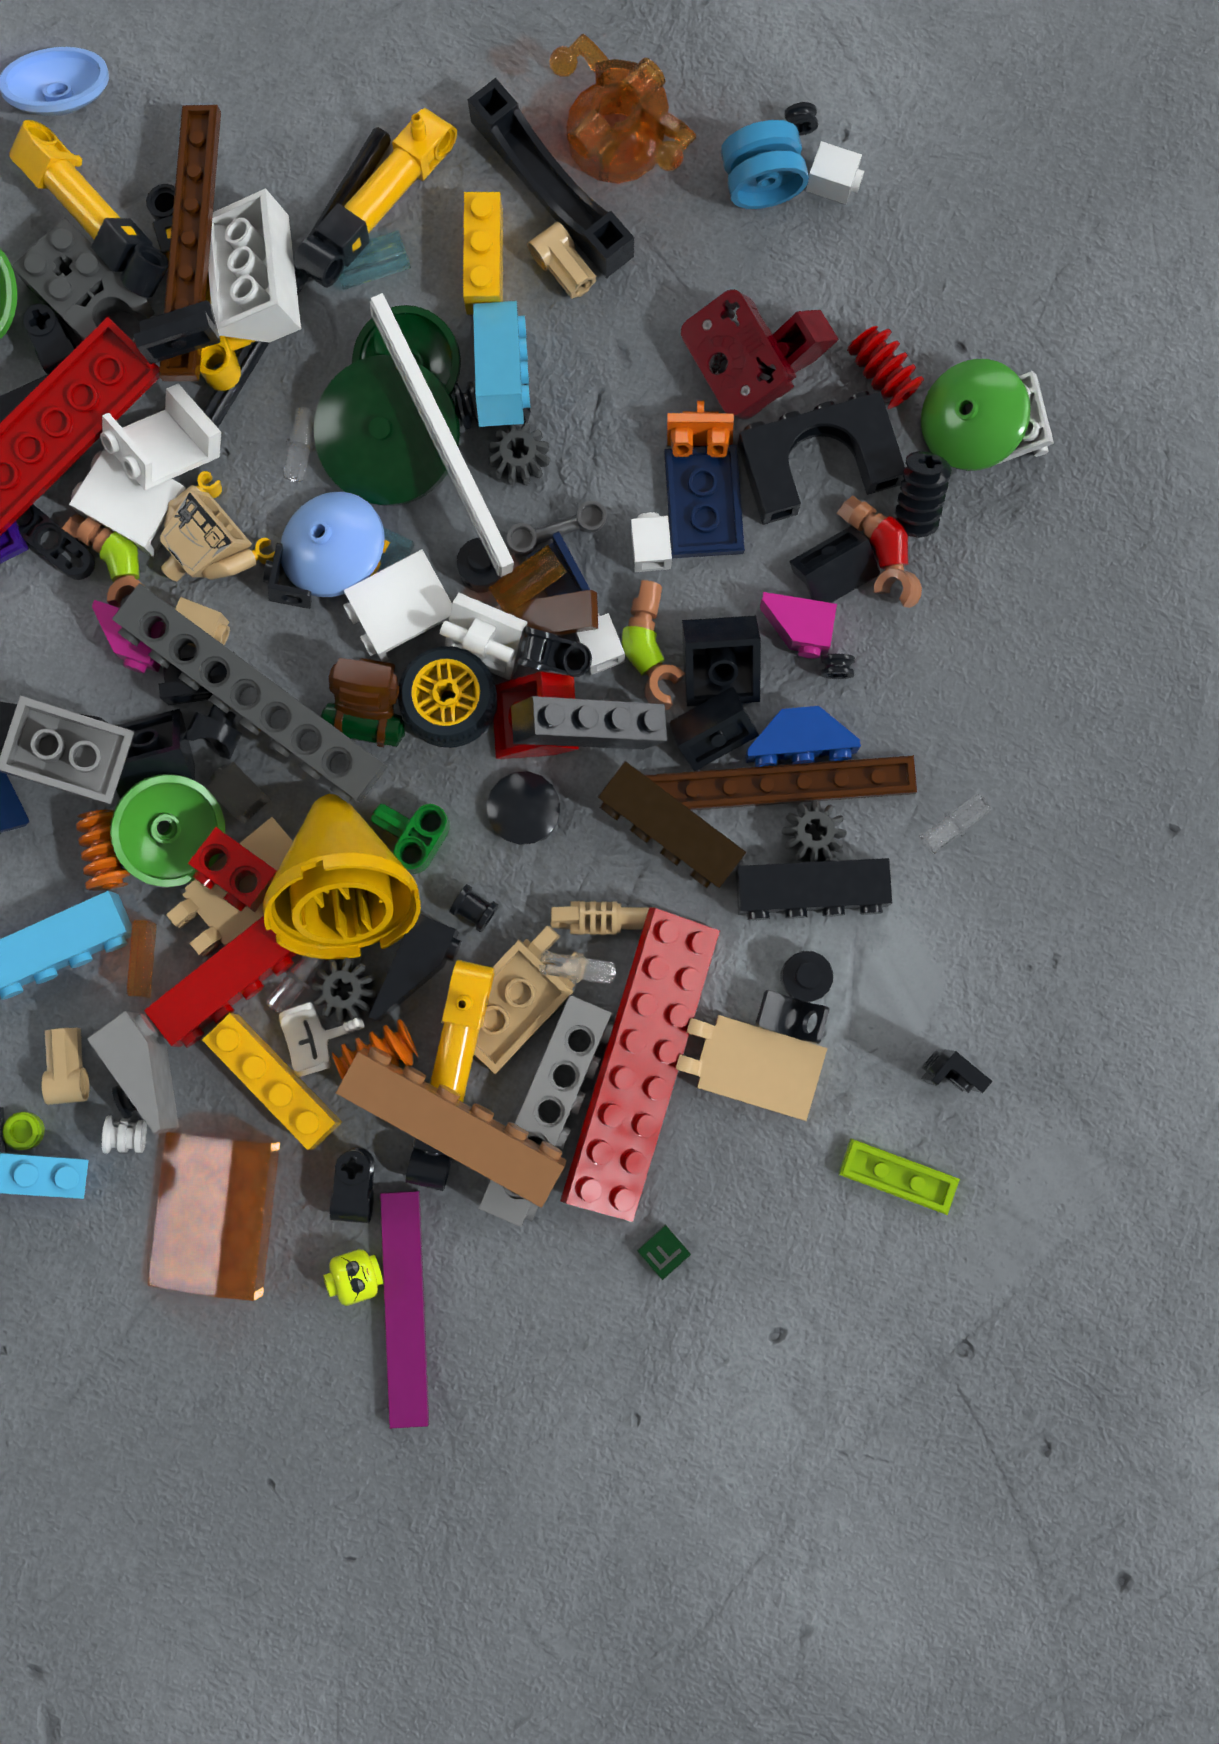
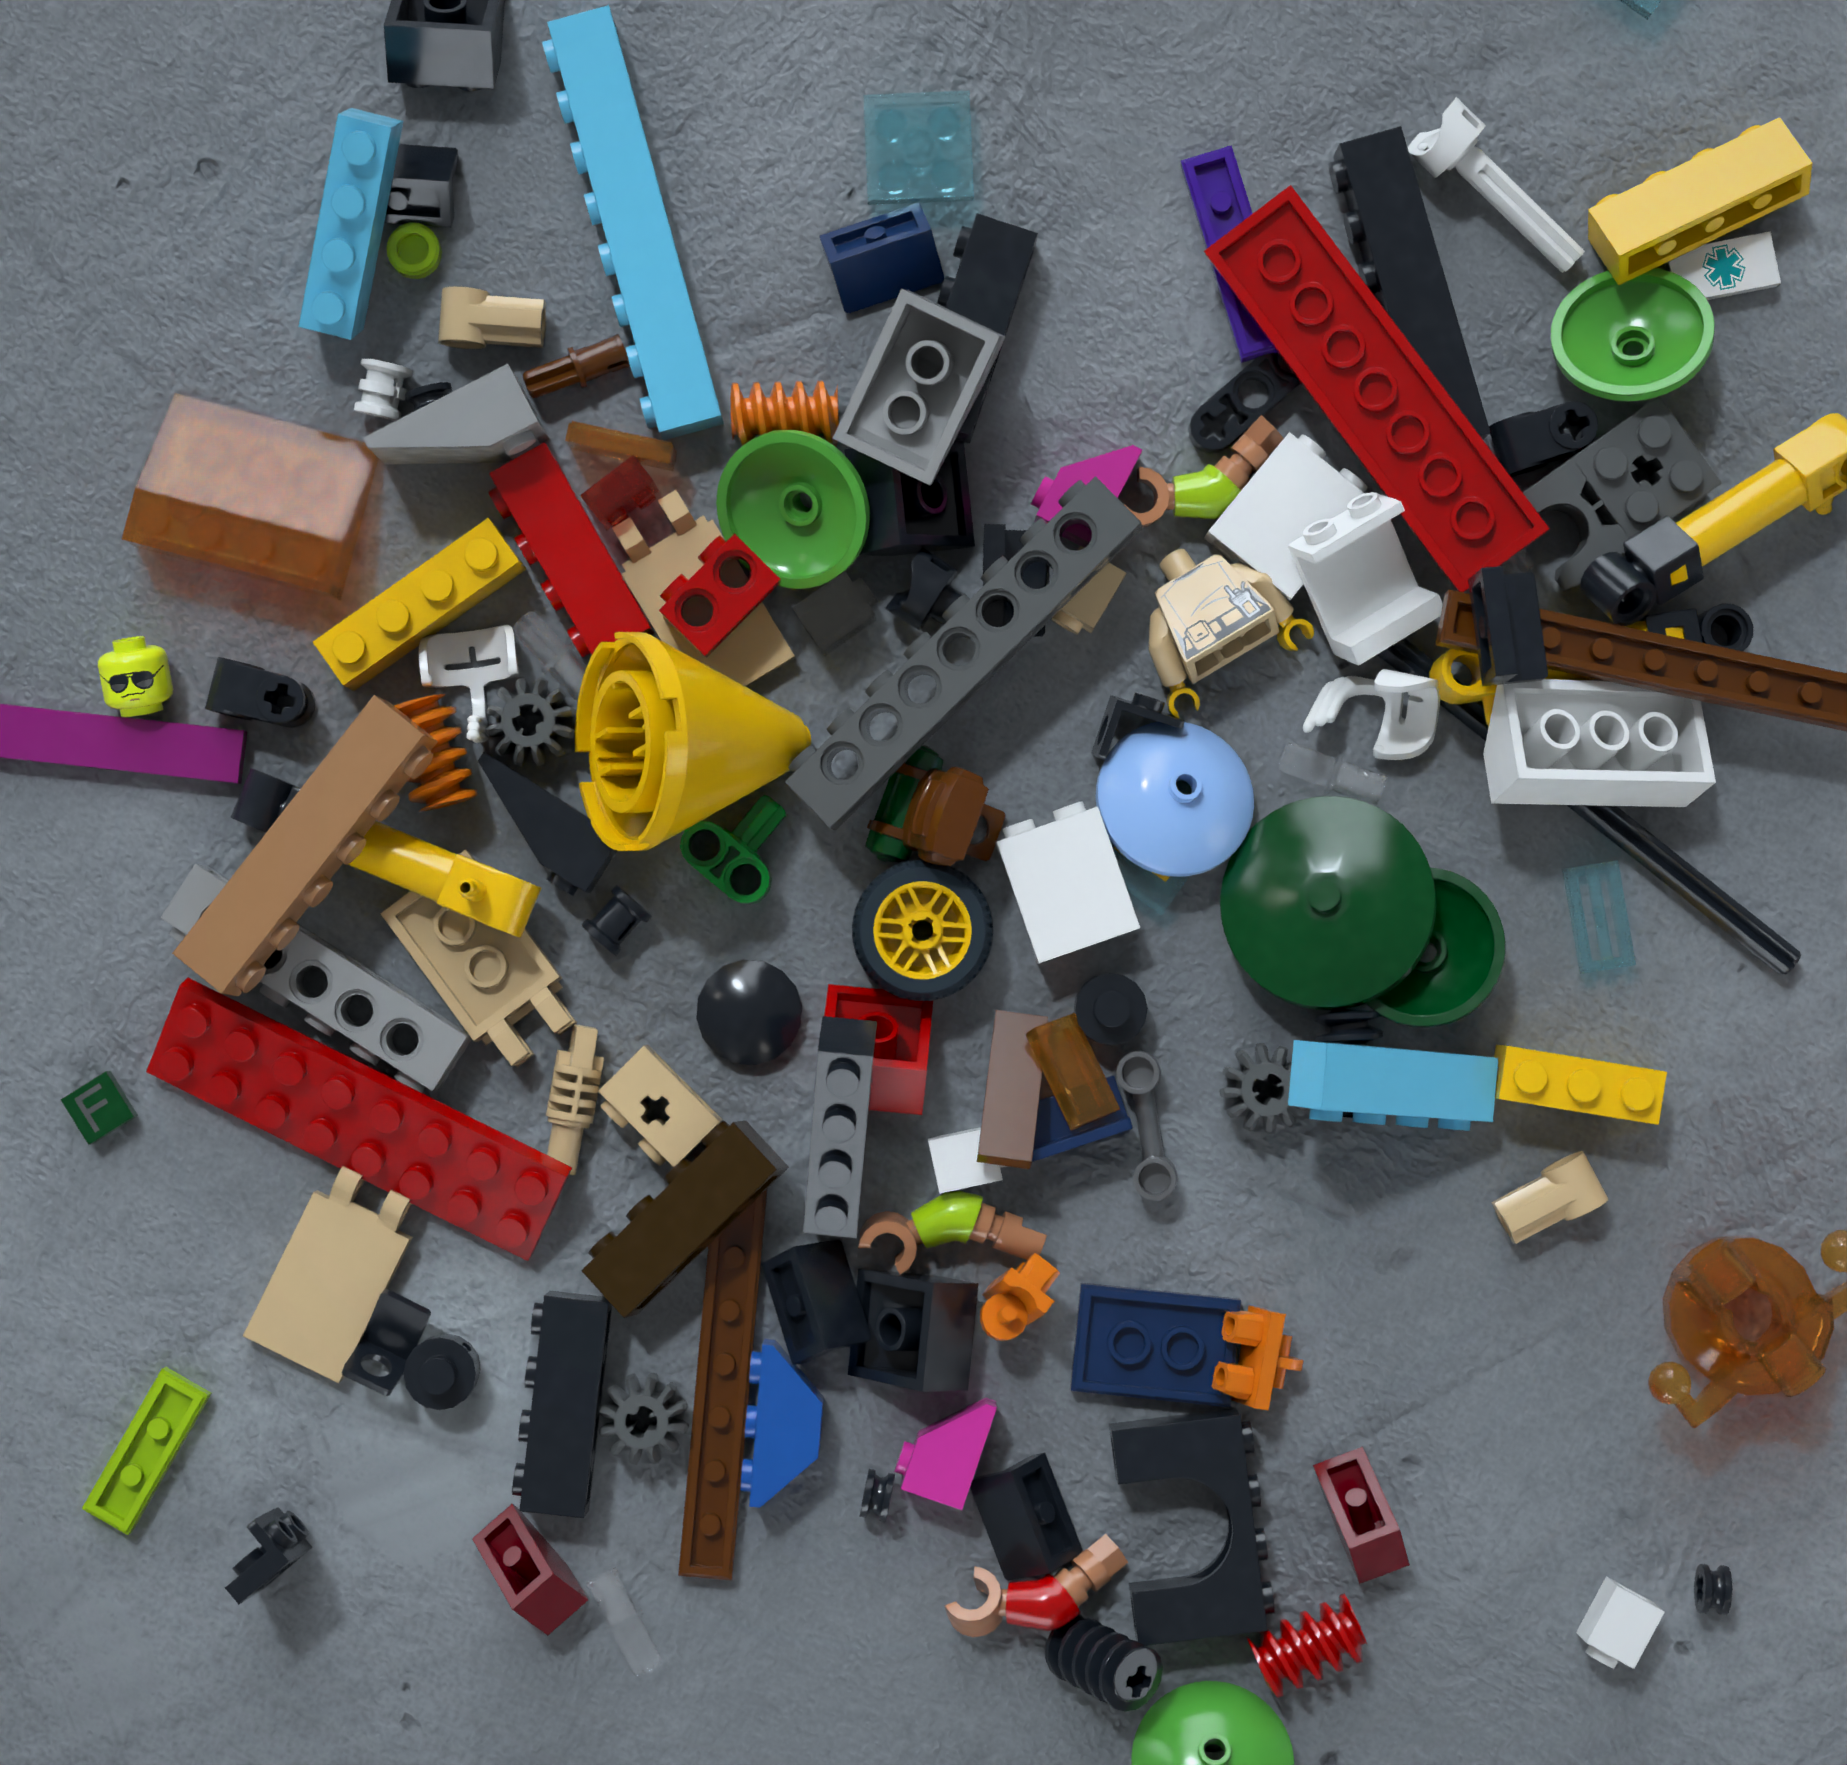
camera: 95 degrees right, 5 degrees up
yellow piece [294,108,457,288] -> none
white tile [370,293,514,577] -> none
white plate [439,593,528,680] -> none
black arch [467,78,634,279] -> none
black piece [516,627,592,677] -> none
clear axle [539,950,616,984] -> none
white brick [631,512,672,572] -> none
dark red axle [681,289,796,420] -> none
dark azure wheel [721,120,809,209] -> none
none -> dark red slope [472,1504,588,1636]
none -> reddish brown axle [523,334,630,398]
none -> clear red piece [580,455,659,531]
none -> tan brick [598,1045,723,1167]
none -> orange hips [980,1253,1060,1341]
none -> white helmet [1303,669,1440,760]

